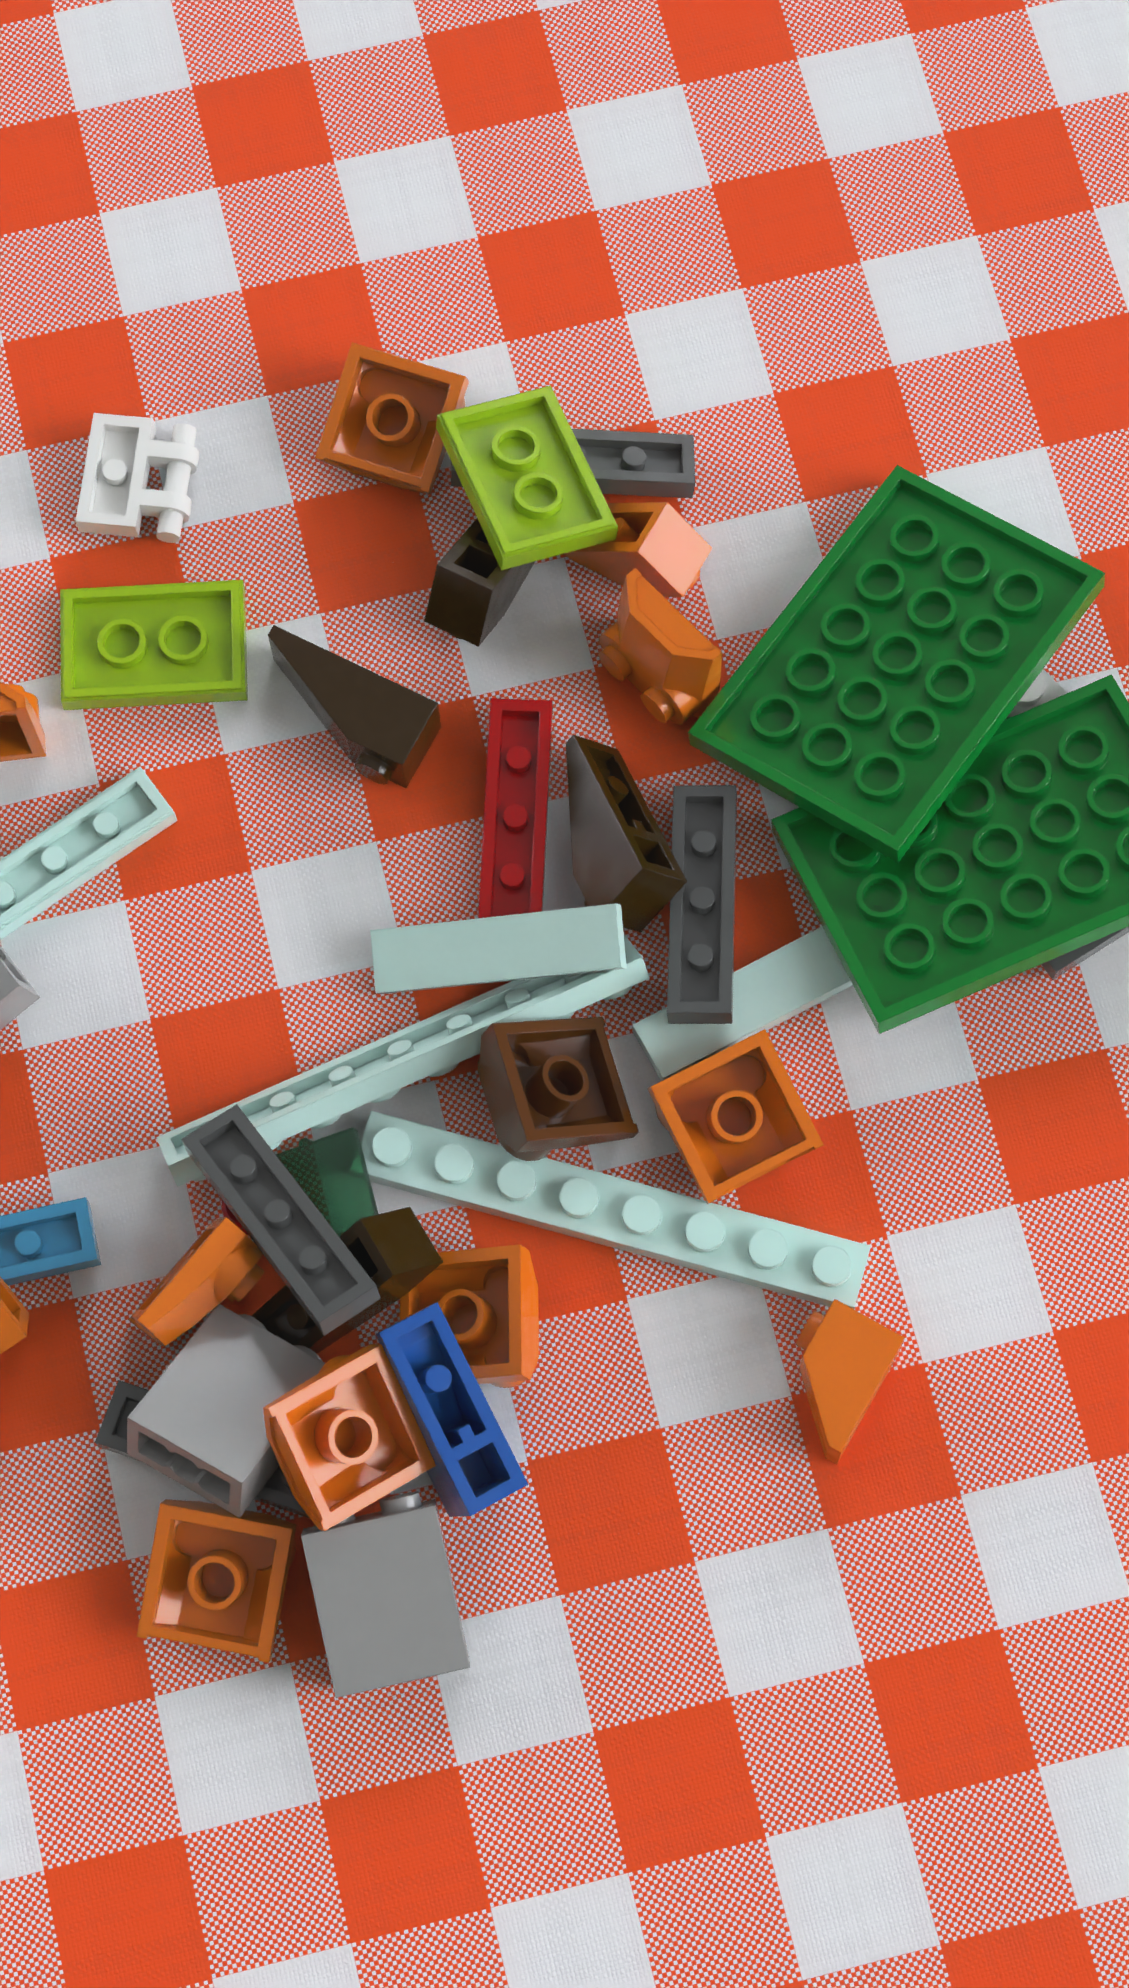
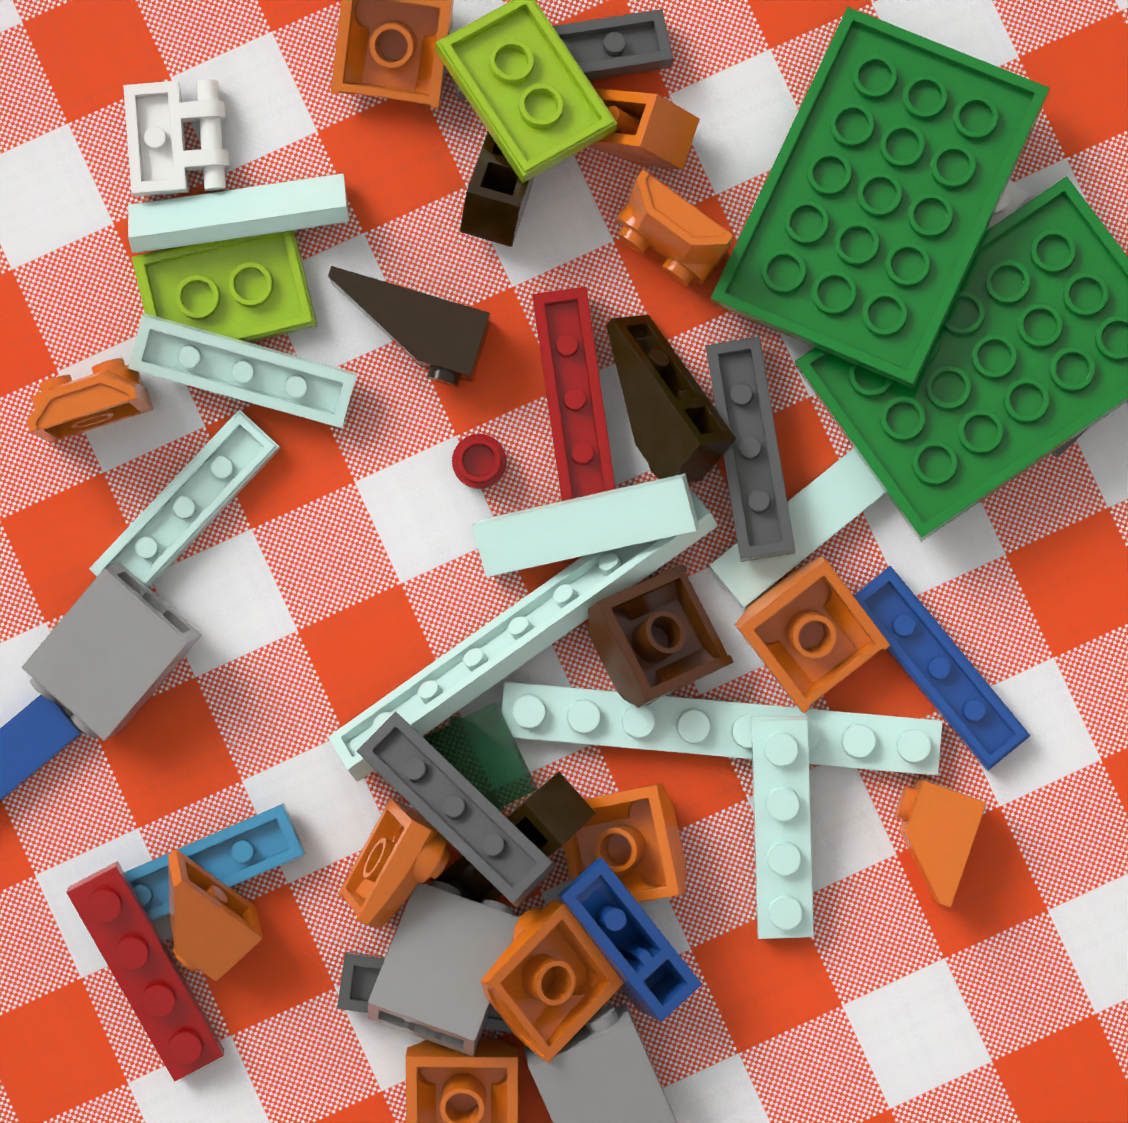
camera: 15 degrees left, 15 degrees up
none -> light aqua tile [128,173,349,253]
none -> light aqua plate [128,313,357,428]
none -> red plate [452,434,507,489]
none -> light aqua plate [751,715,814,939]
none -> blue tile [853,566,1031,771]

